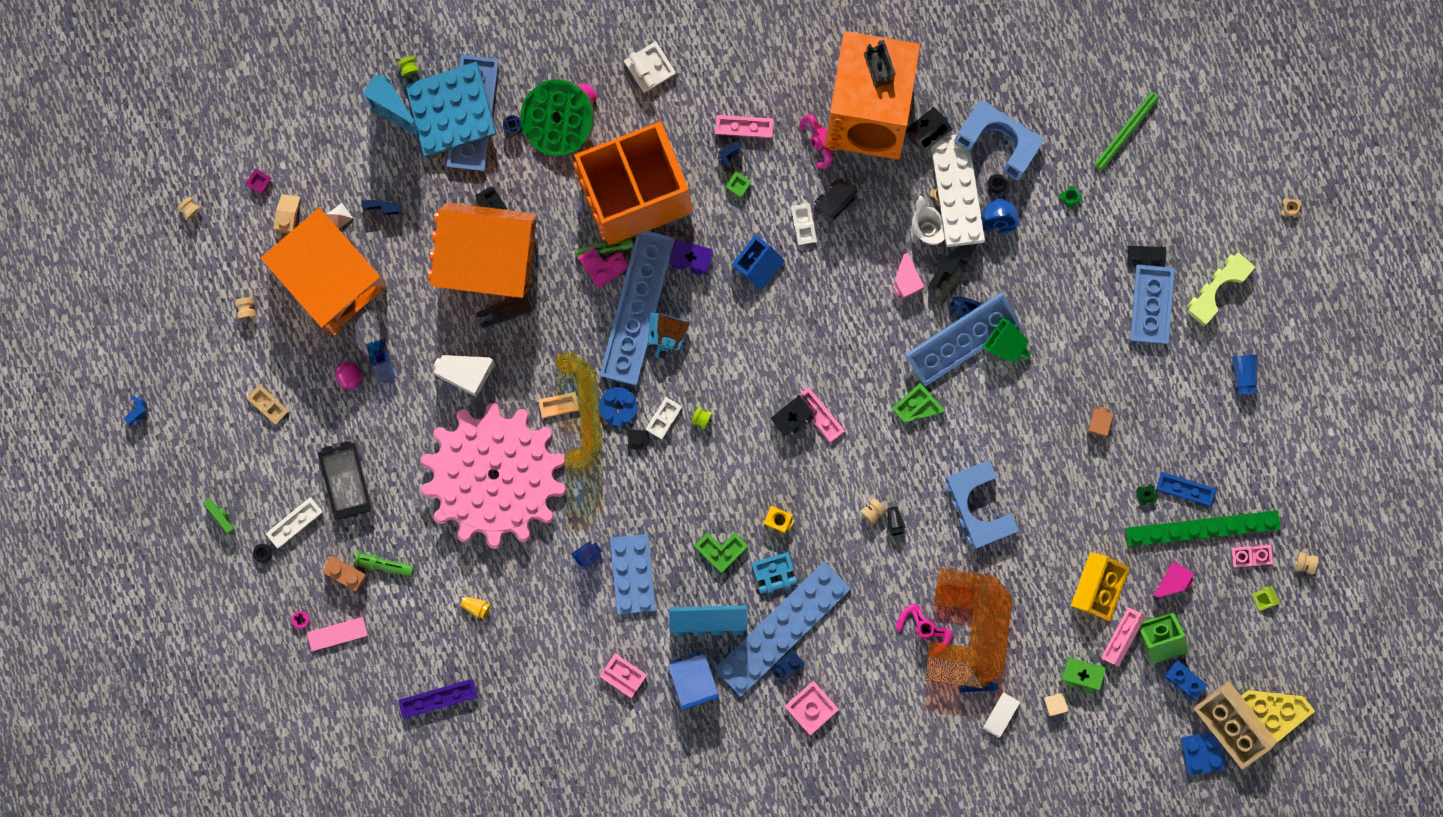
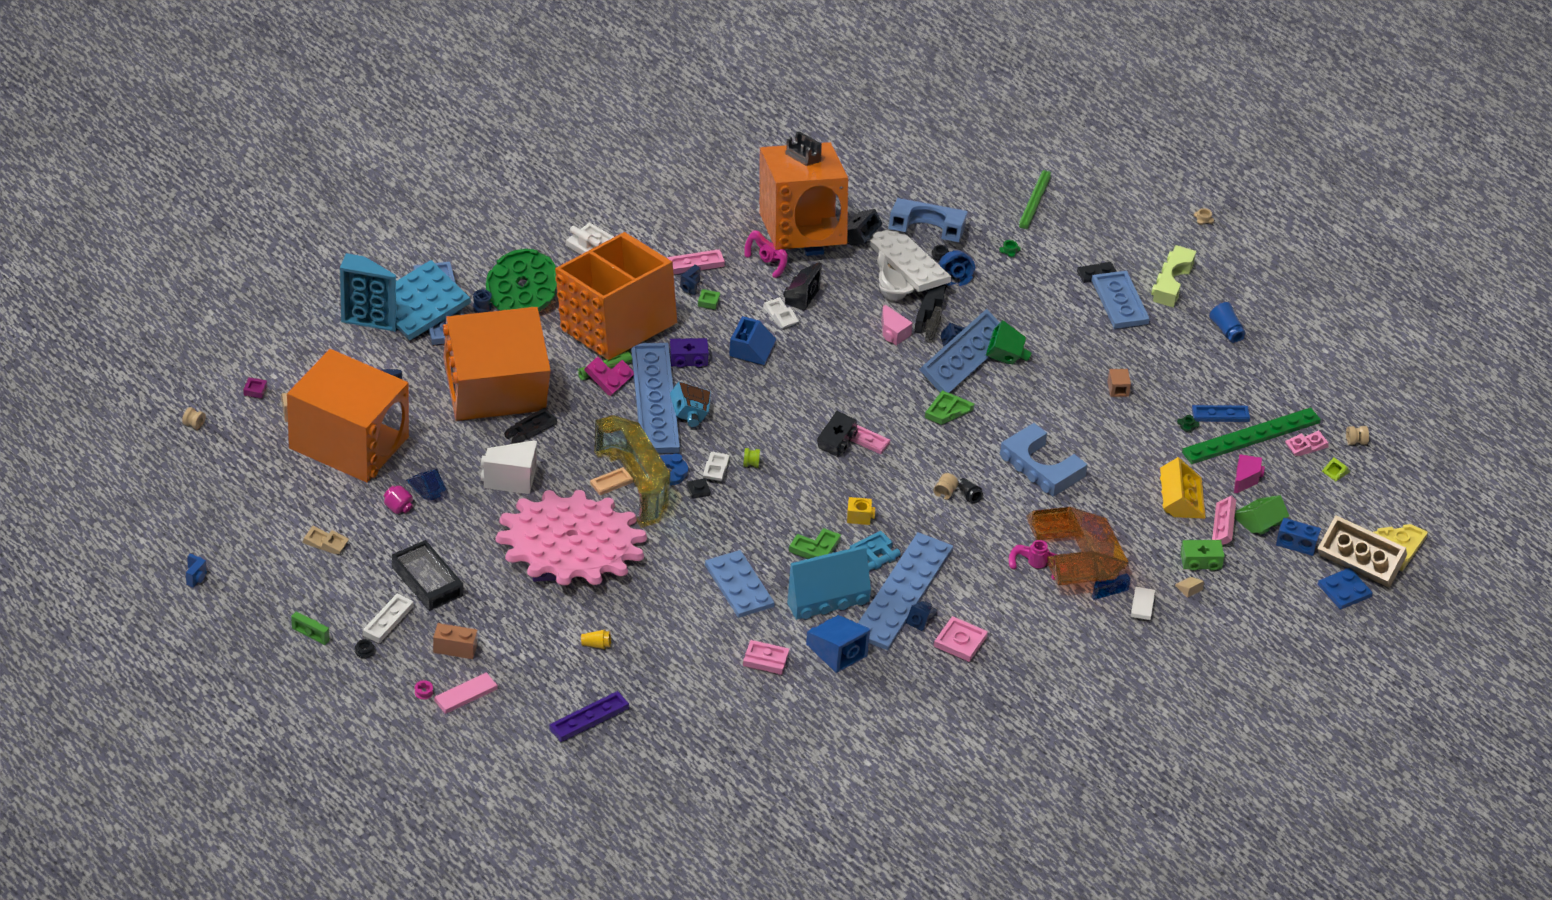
camera: 20 degrees left, 40 degrees down
tan wheel [235,297,256,320] -> none
bright green pin [354,550,413,577] -> none
clear blue slope [571,541,602,571] -> none

